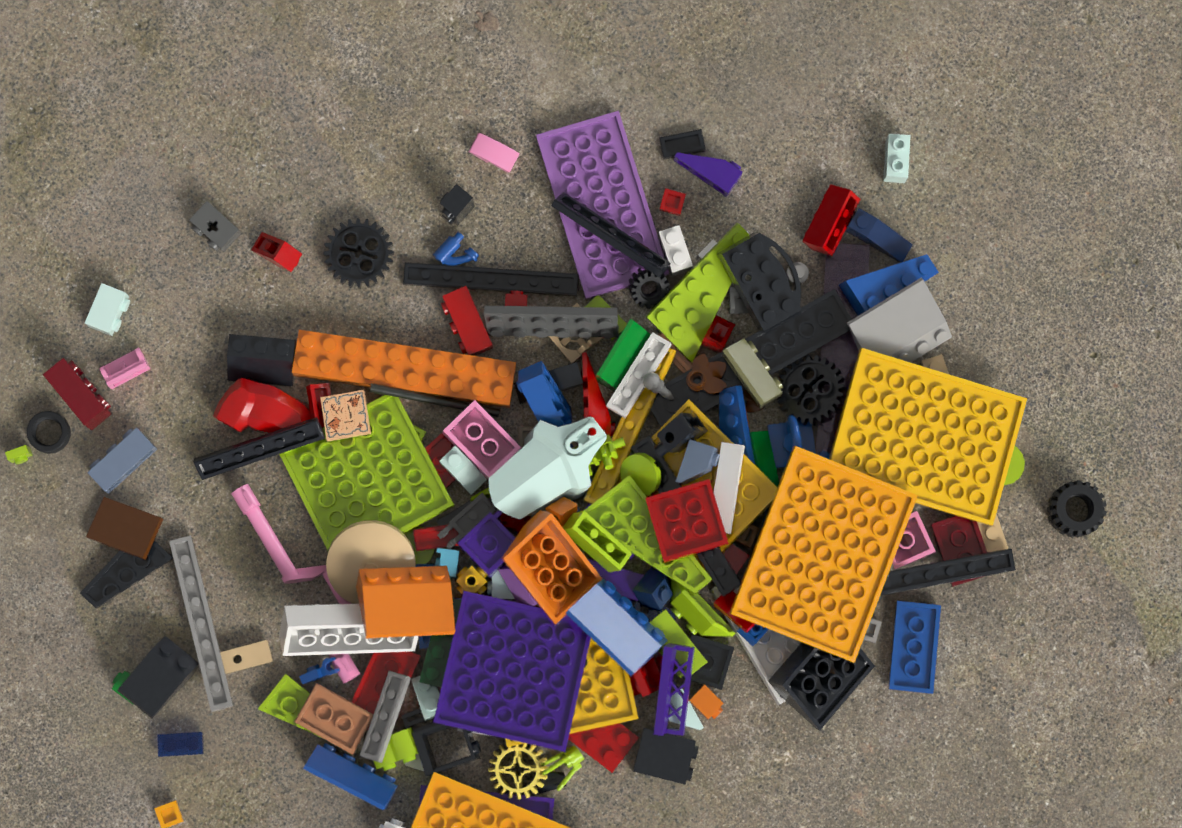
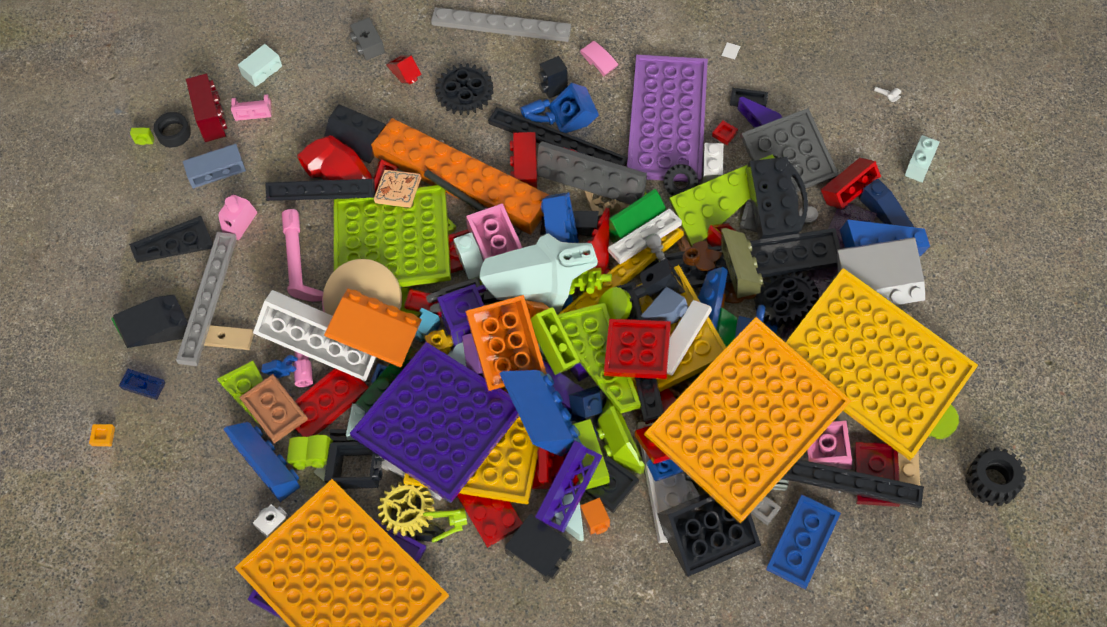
camera: 30 degrees right, 20 degrees down
reddish brown tile [86,497,163,560] -> none
light grey tile [359,671,411,763] -> none
black tile [551,192,671,277] -> none
none -> bright pink torso [218,194,257,240]
none -> light grey plate [431,7,571,42]
none -> blue slope [549,83,599,133]
none -> white sticker [721,42,741,60]
none -> dark grey plate [740,108,839,192]
none -> white hand [874,87,901,102]

